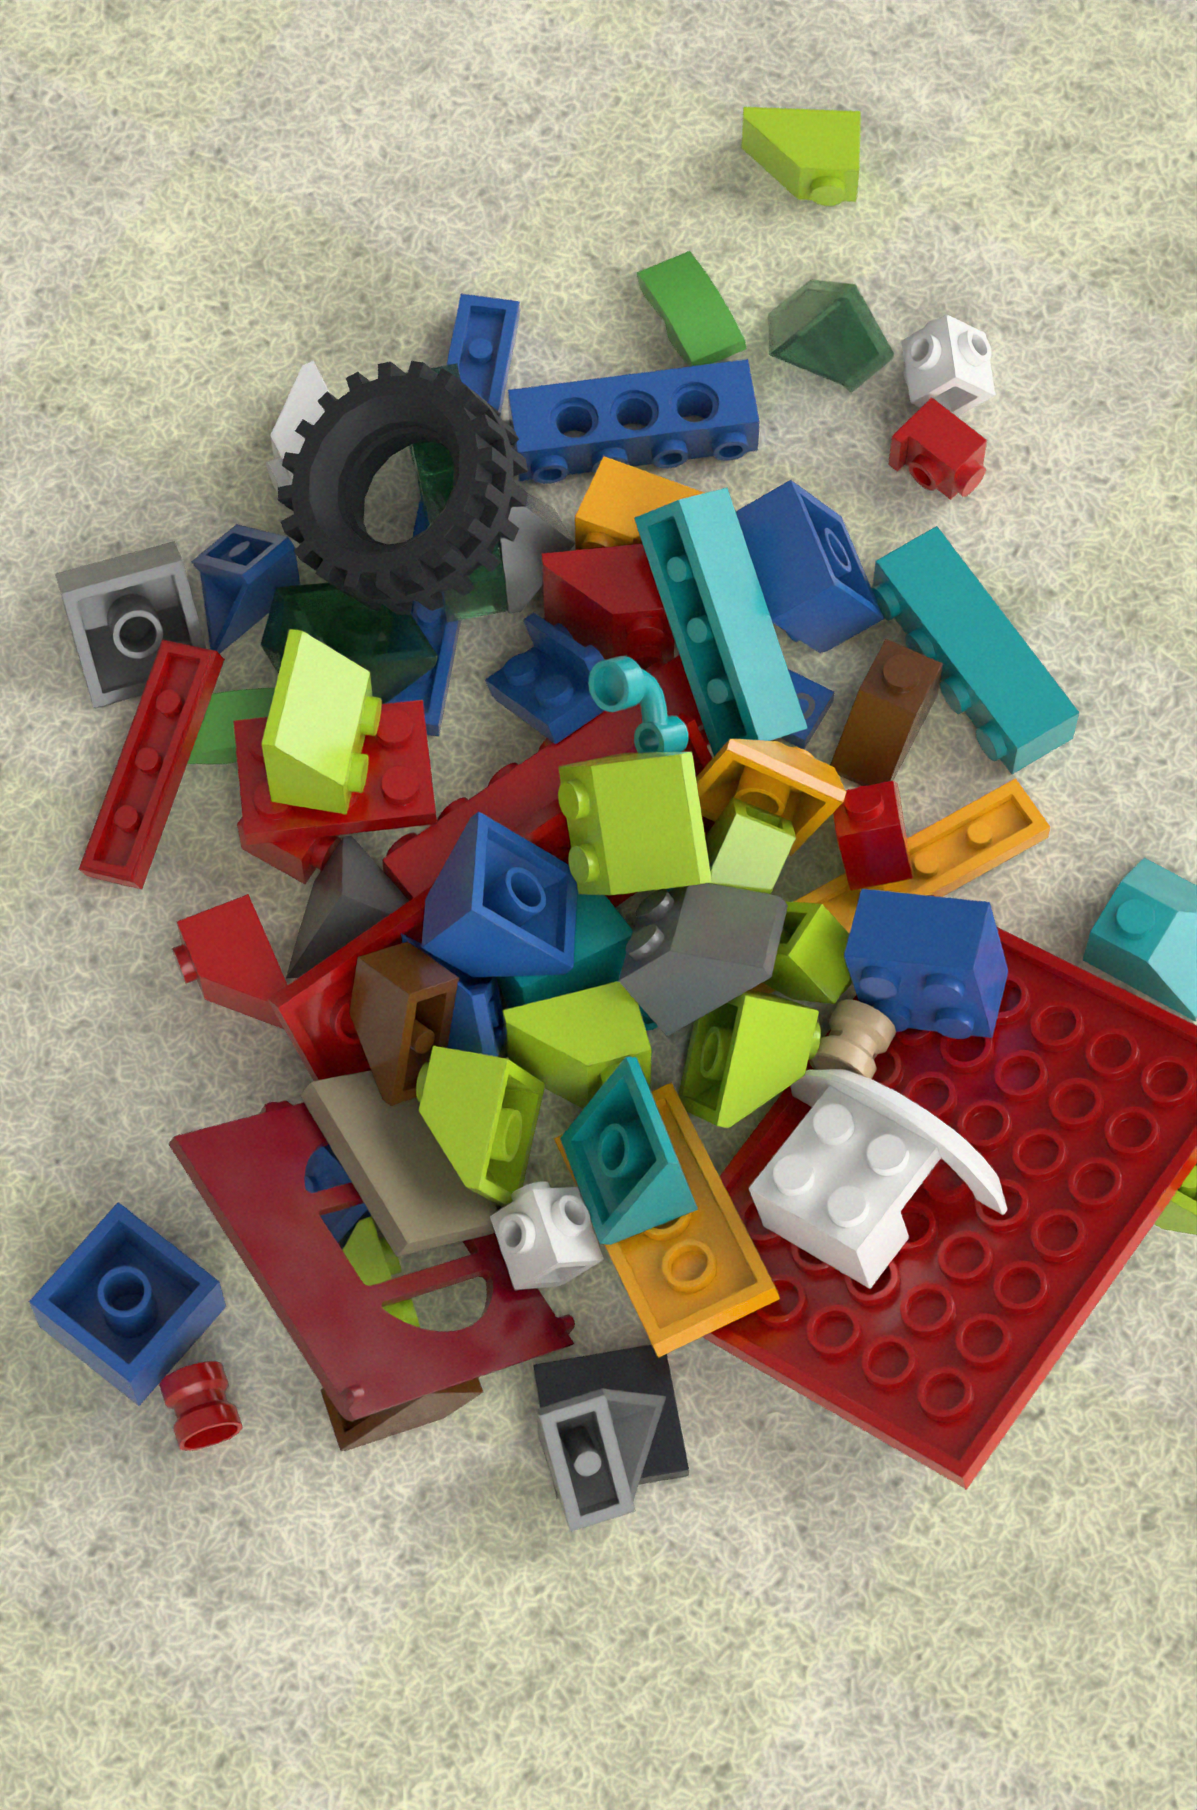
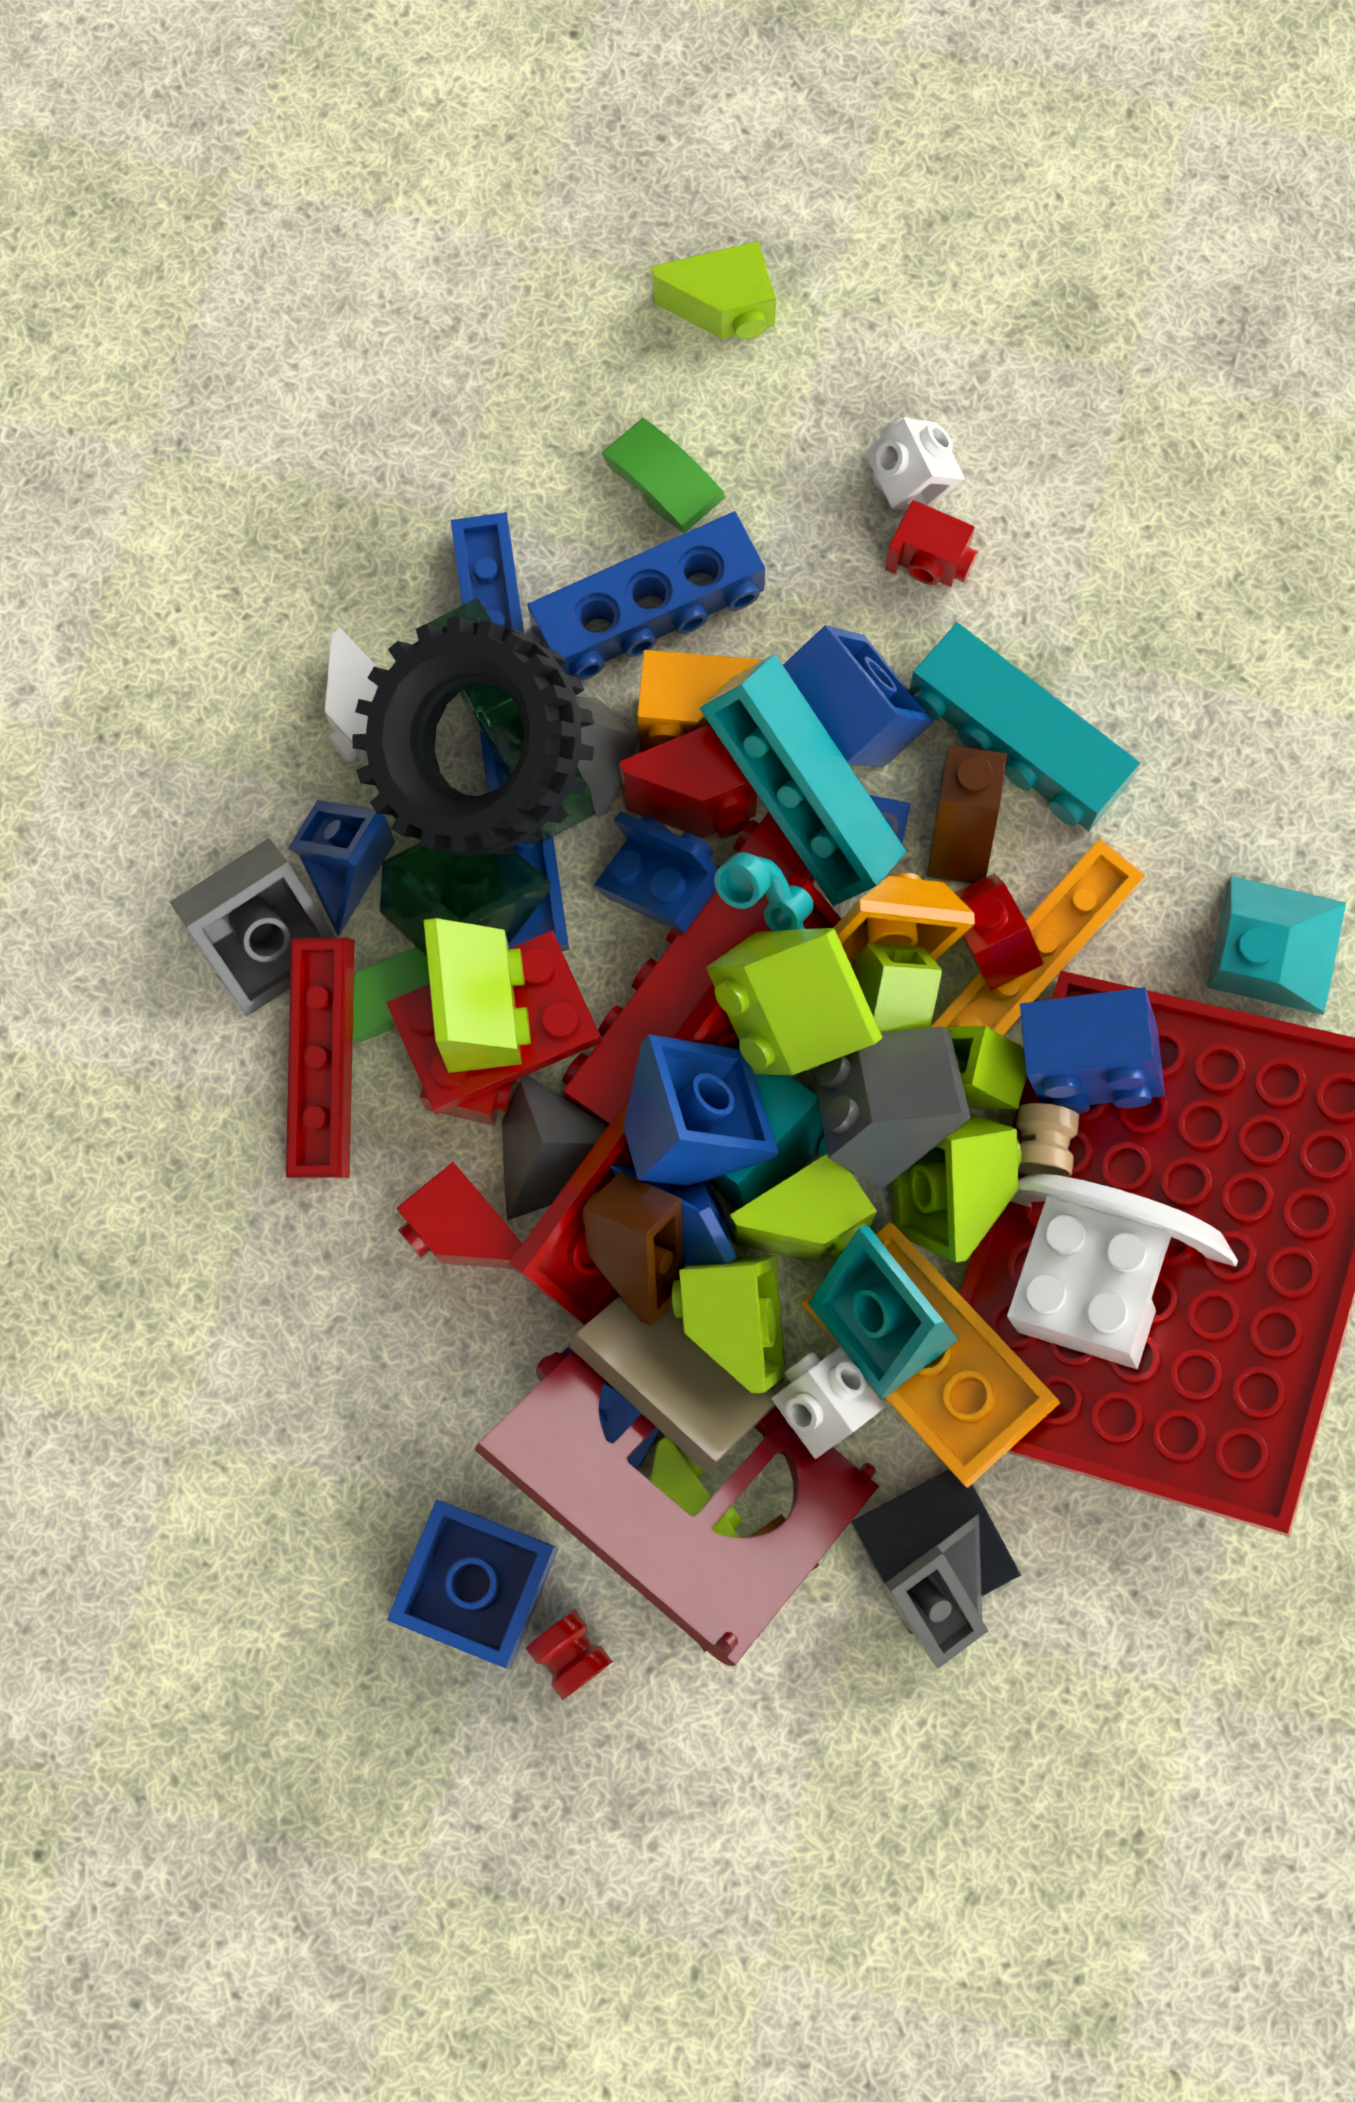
camera: 15 degrees left, 10 degrees up
clear green slope [768,279,894,393] -> none

